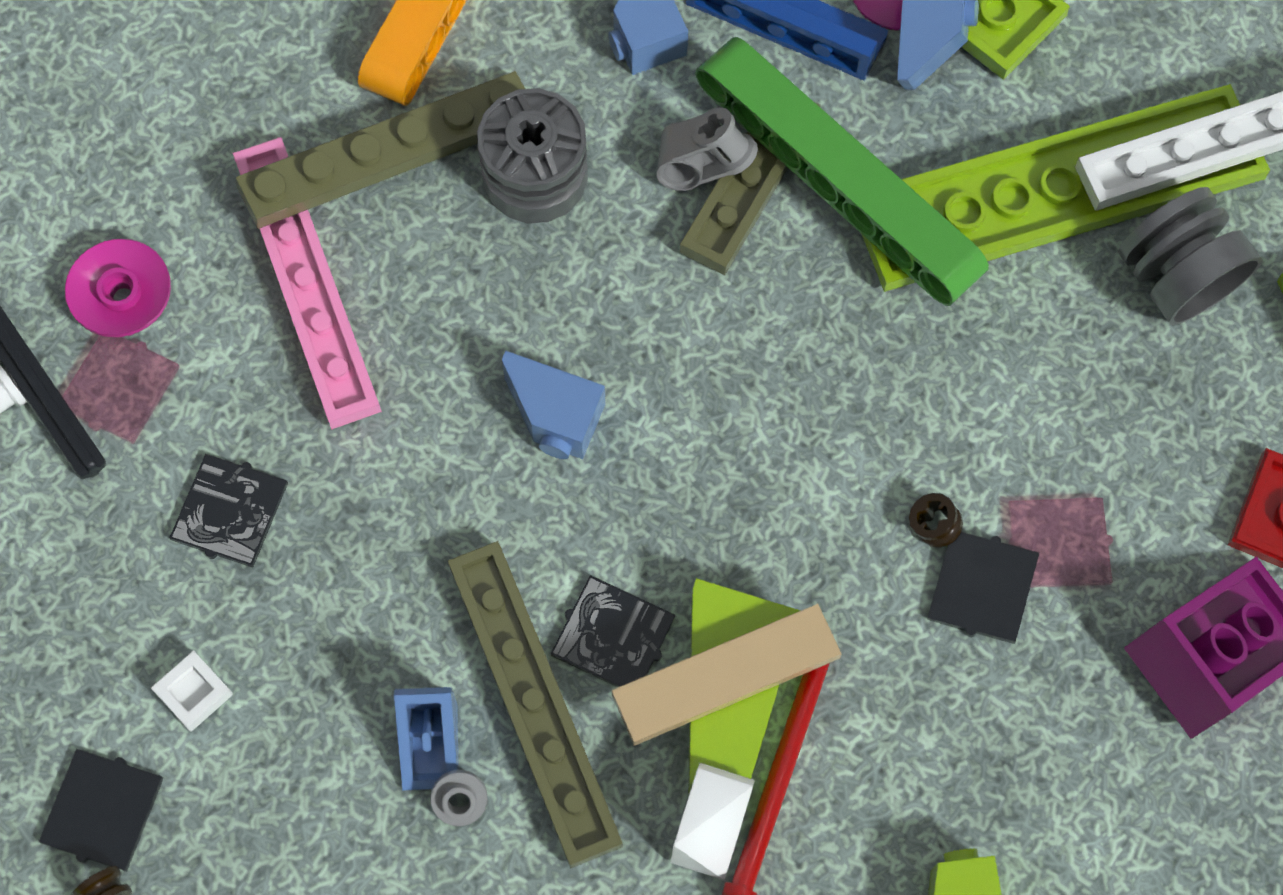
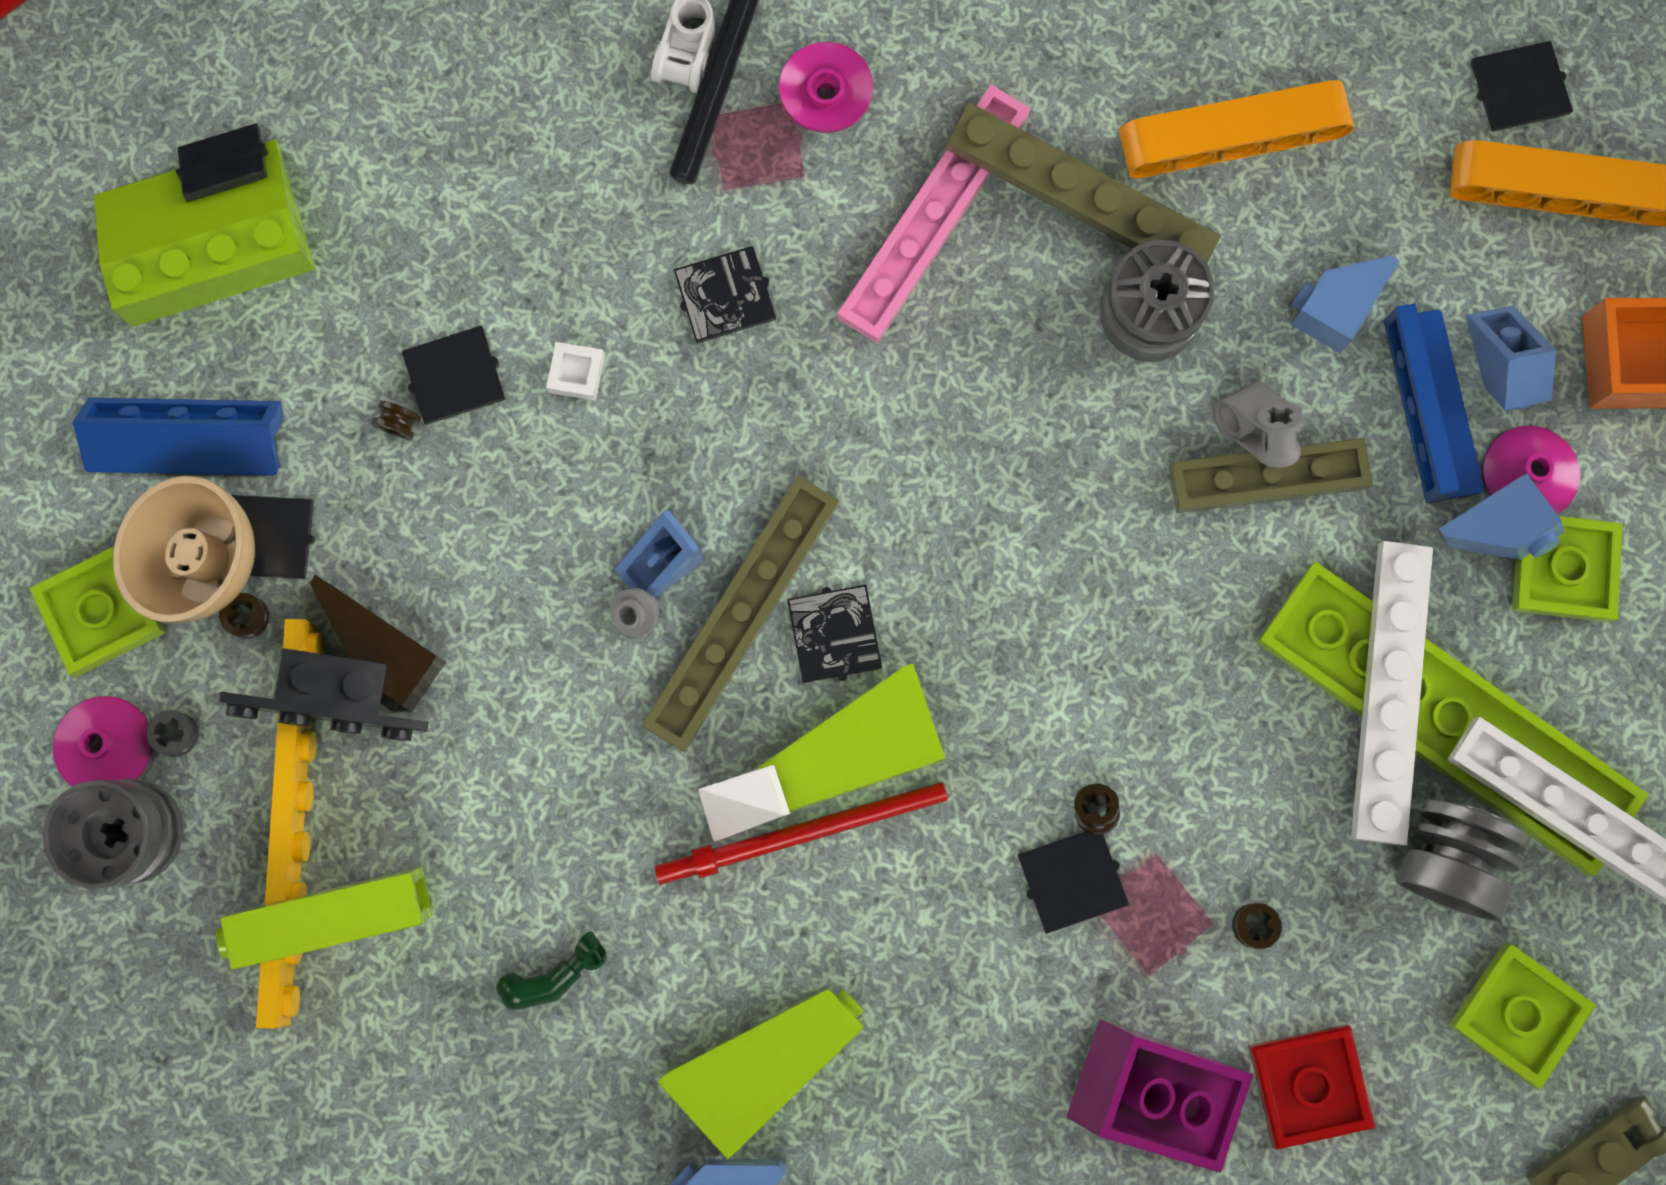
camera: 55 degrees right, 10 degrees up
medium blue slope [502,351,606,459] -> none
tan tile [612,604,842,746] -> none
bright green beam [695,37,989,306] -> none
none -> dark brown bush [1232,903,1282,949]
none -> white plate [1351,541,1433,846]

